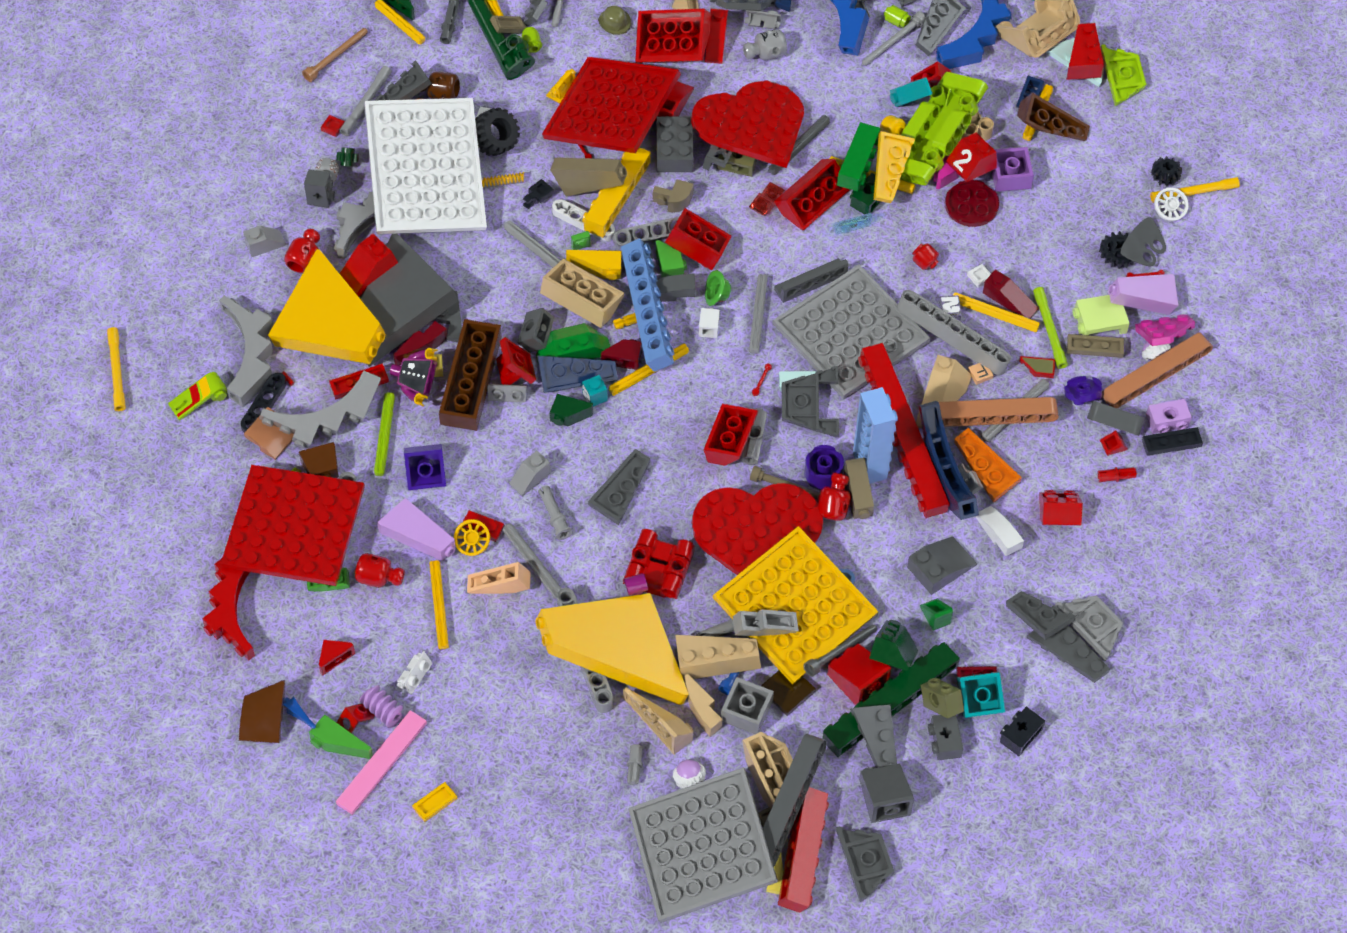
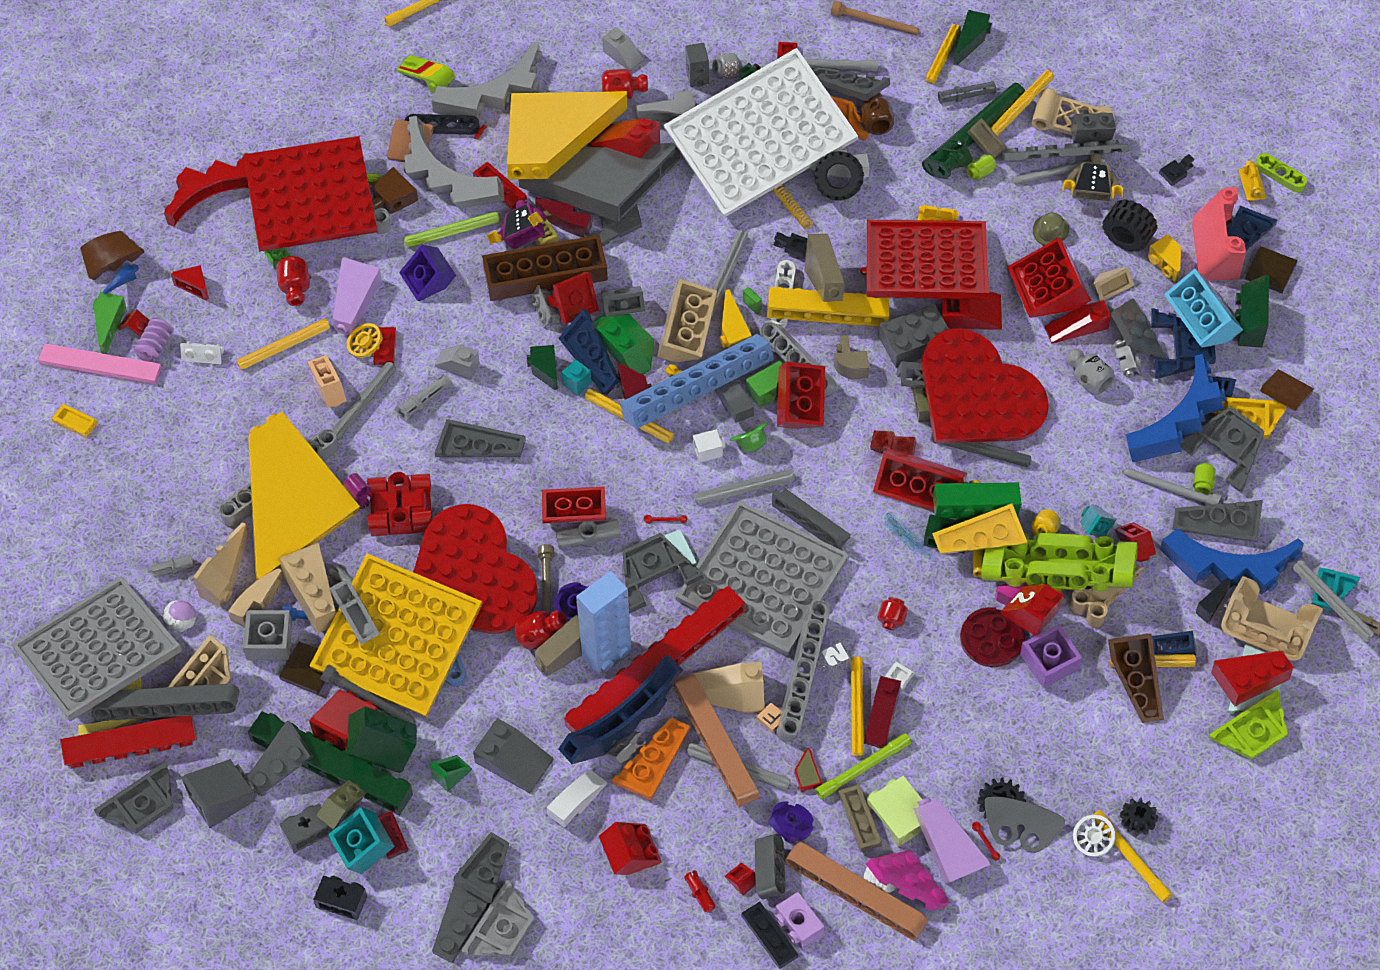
camera: 70 degrees right, 0 degrees up
none -> black slope [1196,578,1231,623]

